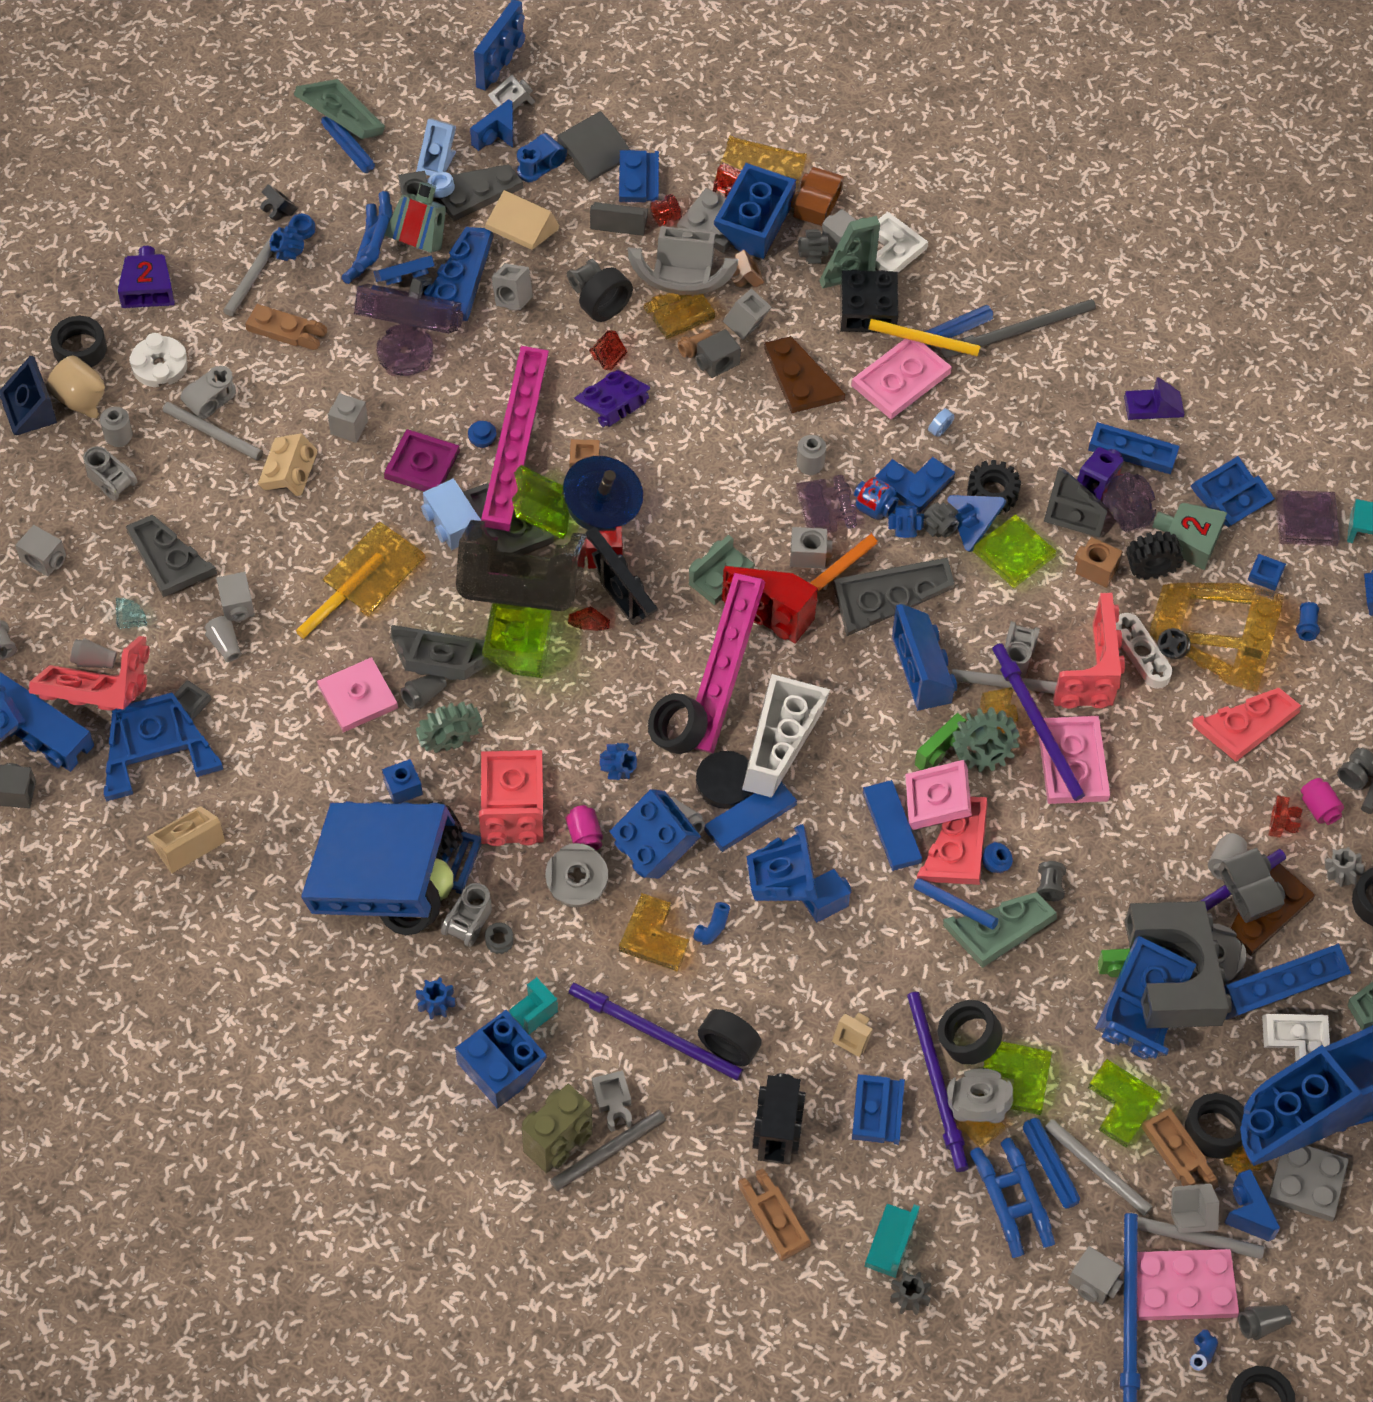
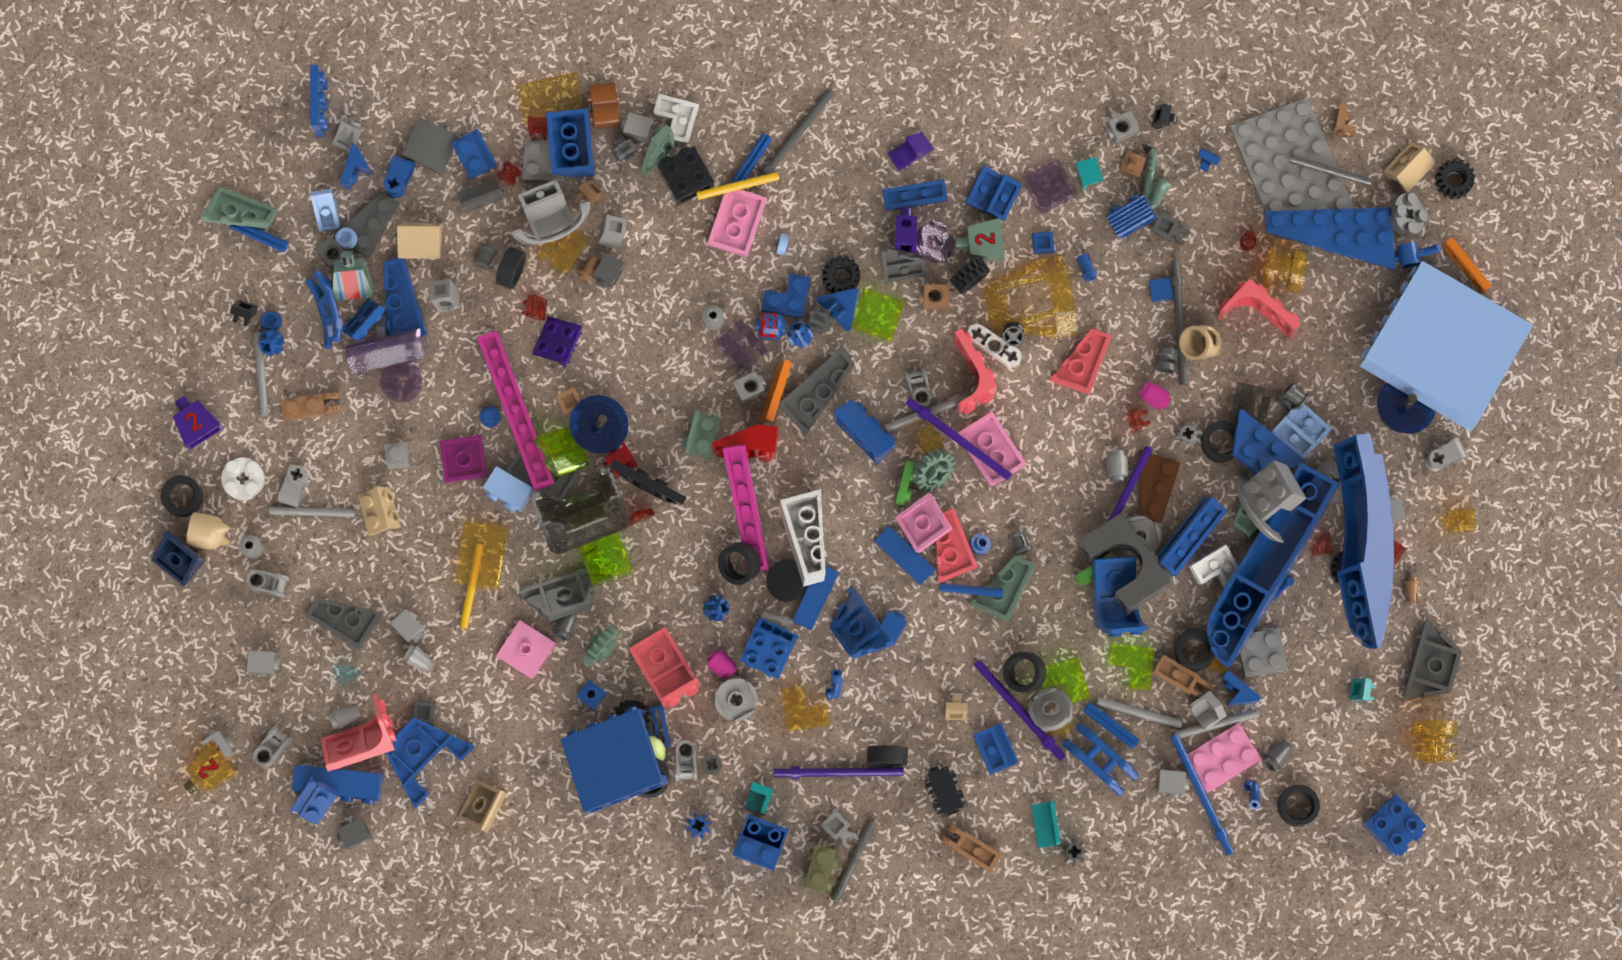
camera: 25 degrees left, 20 degrees up
reddish brown wing [764,336,845,414] -> none
dark grey brick [1218,848,1285,923] -> none

